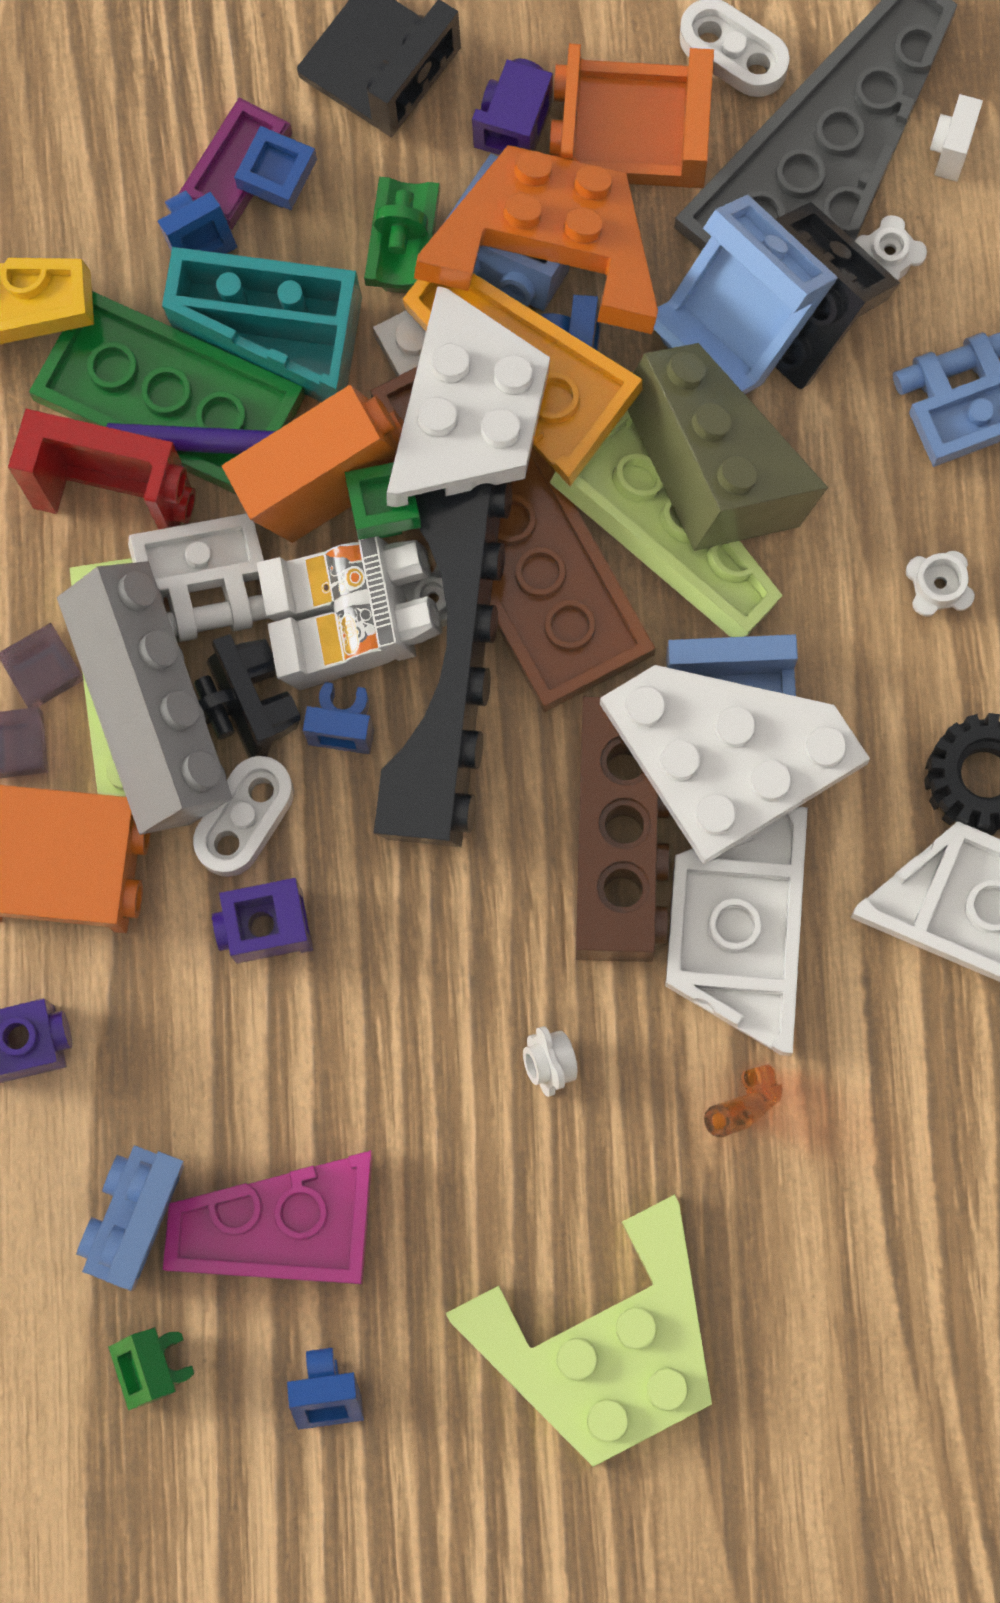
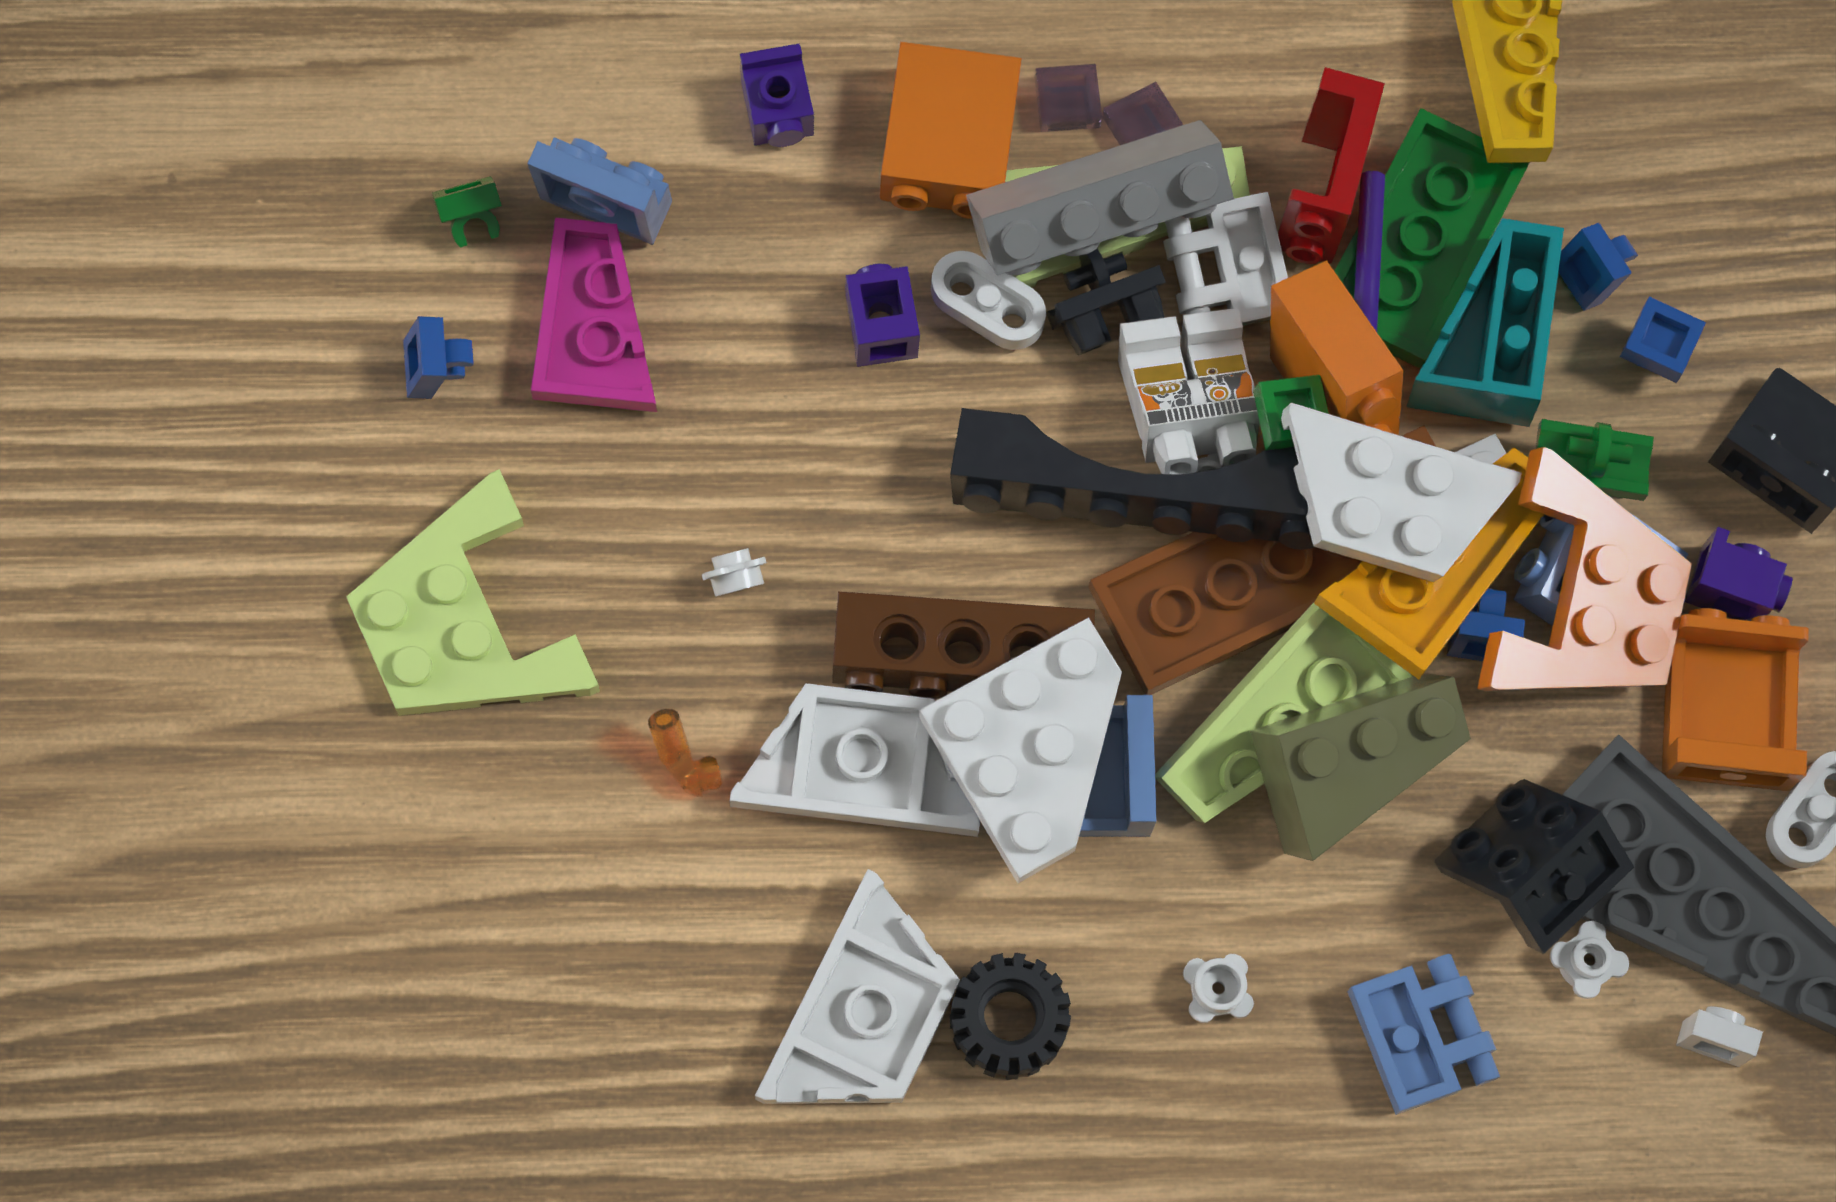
camera: 80 degrees right, 5 degrees down
magenta tile [178,97,292,230] -> none
blue tile [303,682,374,755] -> none
light blue panel [654,194,838,394] -> none

